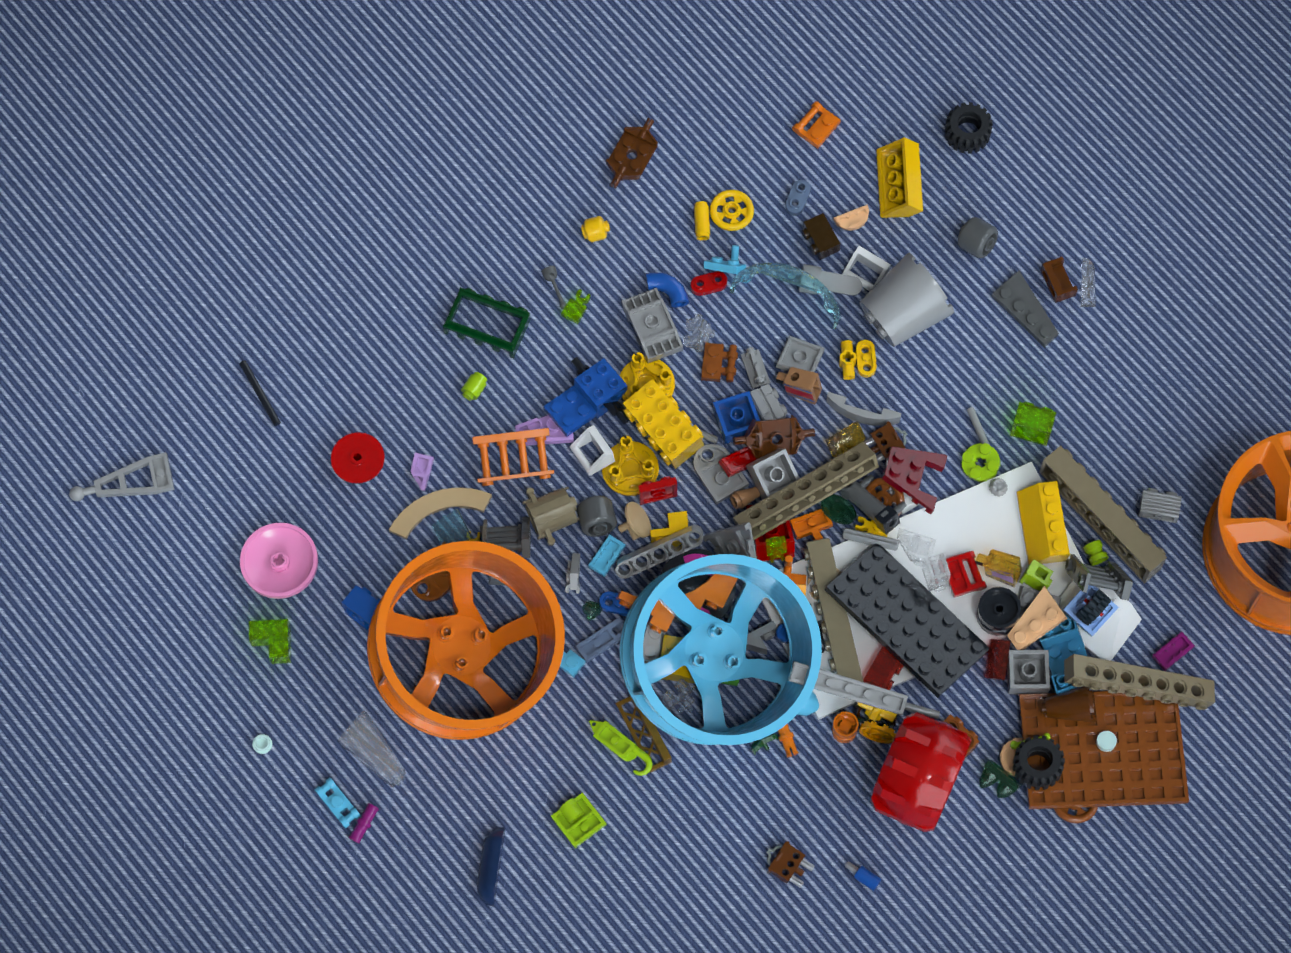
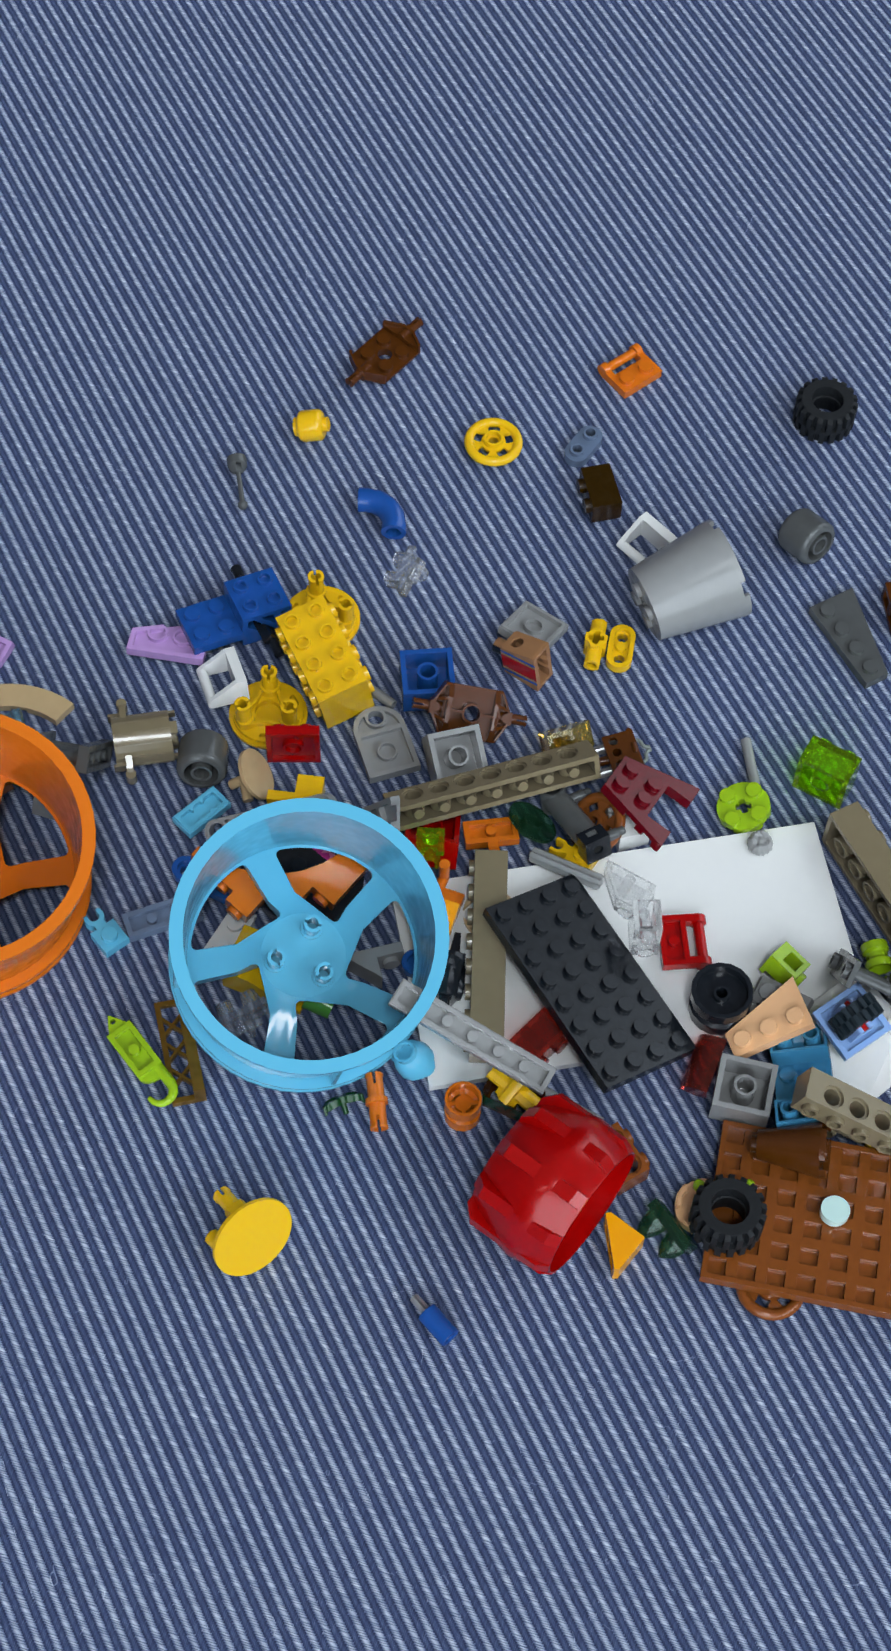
camera: 10 degrees right, 10 degrees down
dark green window [443,287,531,359] -> none
lime brick [461,372,487,401] -> none
orange fence [472,428,554,486] -> none
lime plate [551,792,607,848] -> none
clear neon green plate [561,289,590,324] -> none
light grey plate [565,553,580,594] -> none
plate [582,600,602,621] -> none
light grey plate [622,288,683,363] -> none
red plate [691,271,727,296] -> none
yellow piece [694,201,710,241] -> none
dark orange plate [701,343,738,382] -> none
medium azure plate [704,245,746,274] -> none
red tile [718,447,759,477] -> none
clear light blue windscreen [730,262,842,330] -> none
medium nougat cone [730,487,760,509] -> none
light grey hinge [741,347,770,389] -> none
light grey brick [750,384,788,421] -> none
reddish brown piece [766,841,814,888] -> none
light grey piece [798,264,862,296] -> none
light grey slope [826,392,902,426] -> none
light nougat plate [833,204,869,231] -> none
light orange wheel [859,721,896,744] -> none
yellow slope [876,137,923,218] -> none
clear yellow torso [975,549,1022,588] -> none
yellow slope [1017,481,1070,565] -> none
none -> yellow piece [205,1186,292,1276]
none -> light orange slope [603,1212,645,1279]

